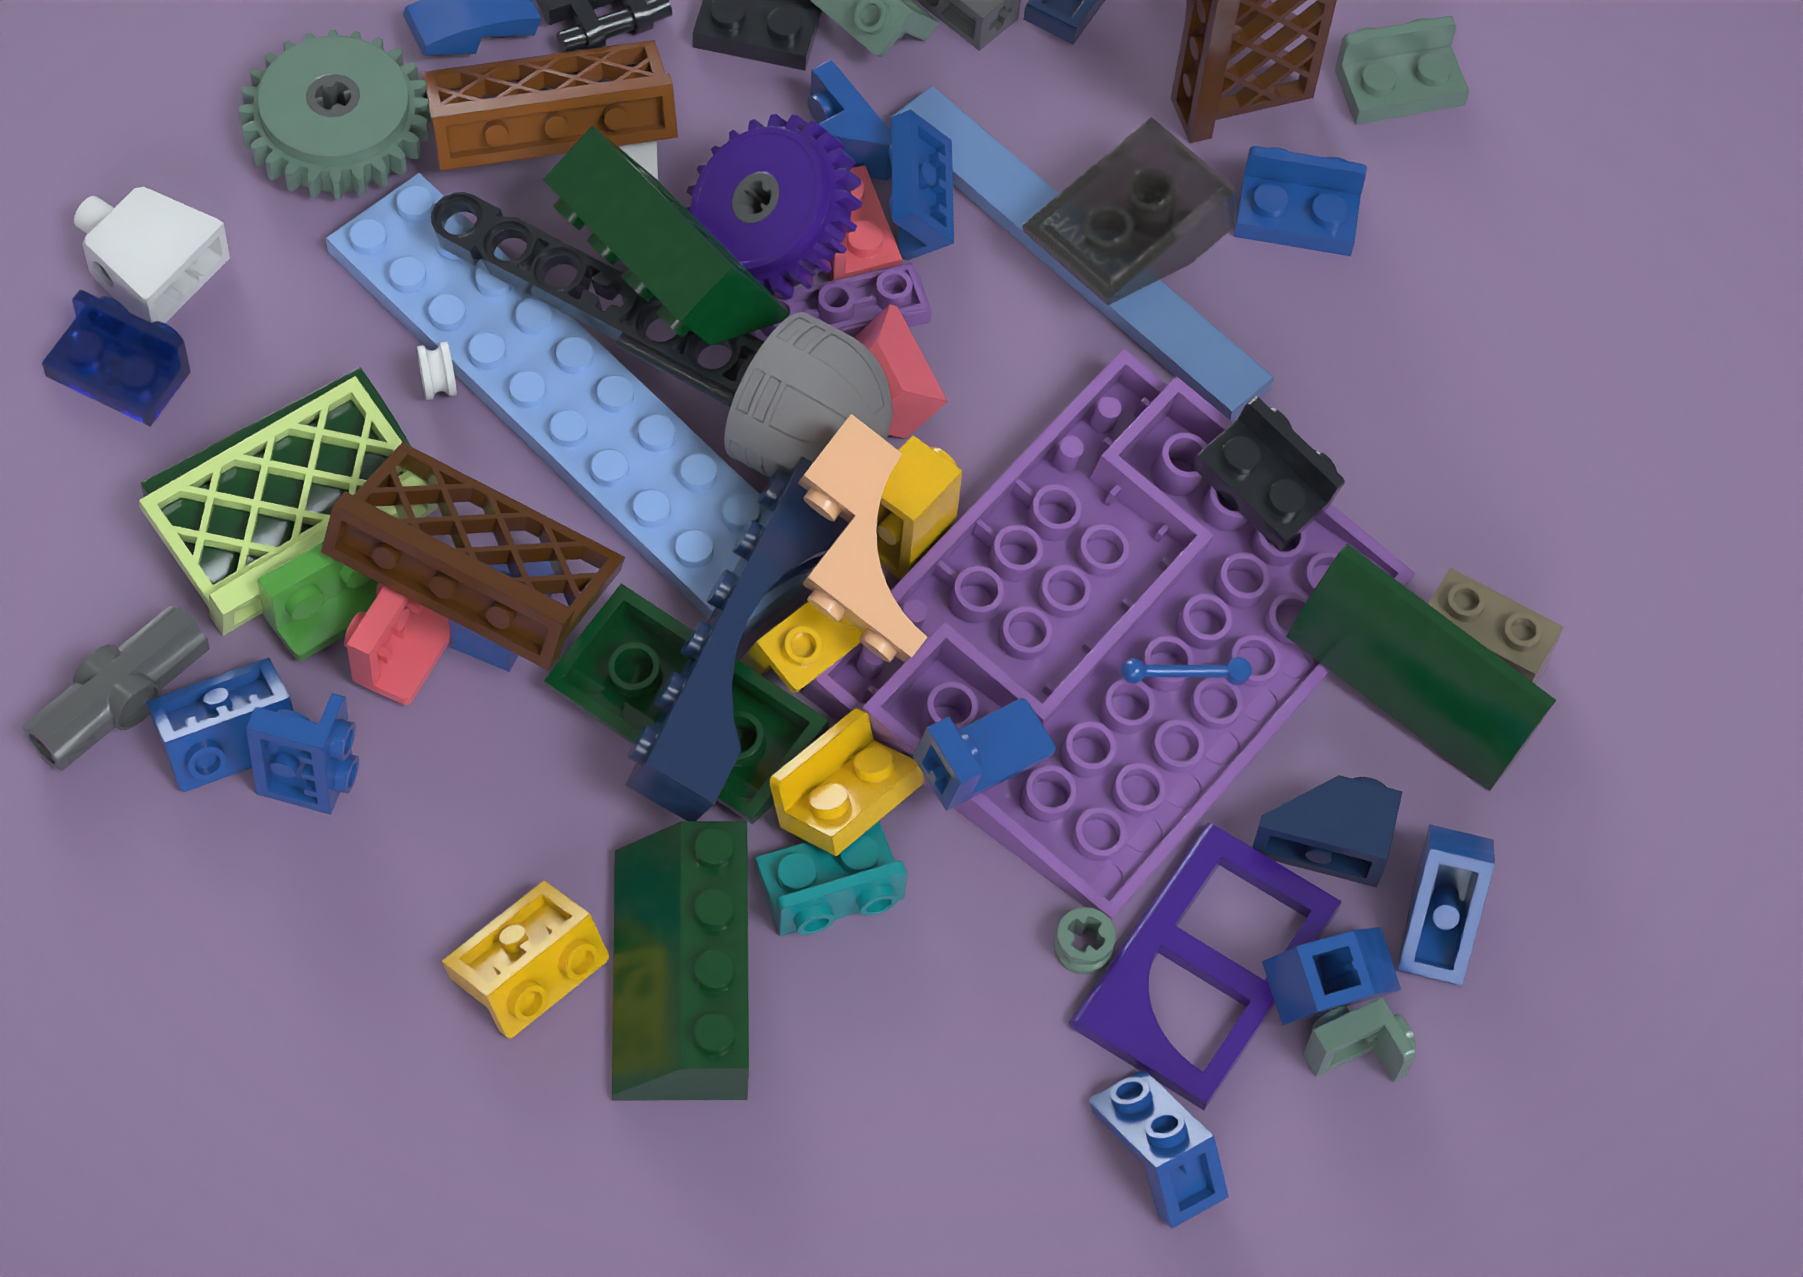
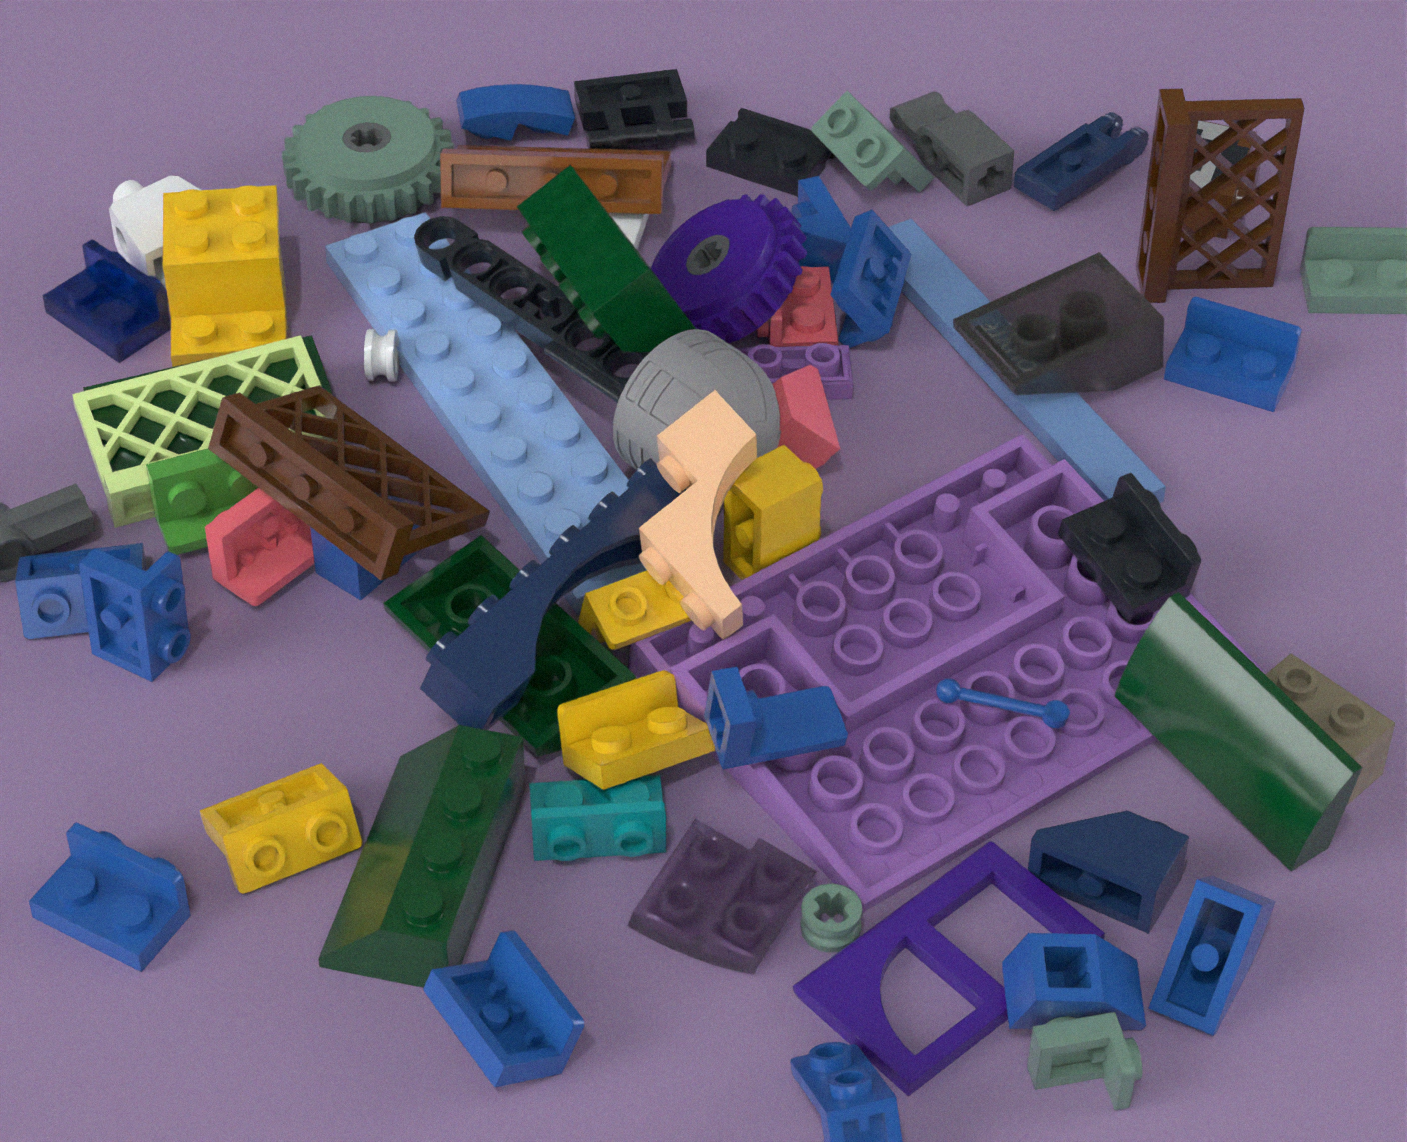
camera: 20 degrees right, 15 degrees down
none -> blue bracket [29,822,191,972]
none -> yellow bracket [163,185,288,367]
none -> blue bracket [423,930,585,1087]
none -> clear purple slope [627,818,817,975]

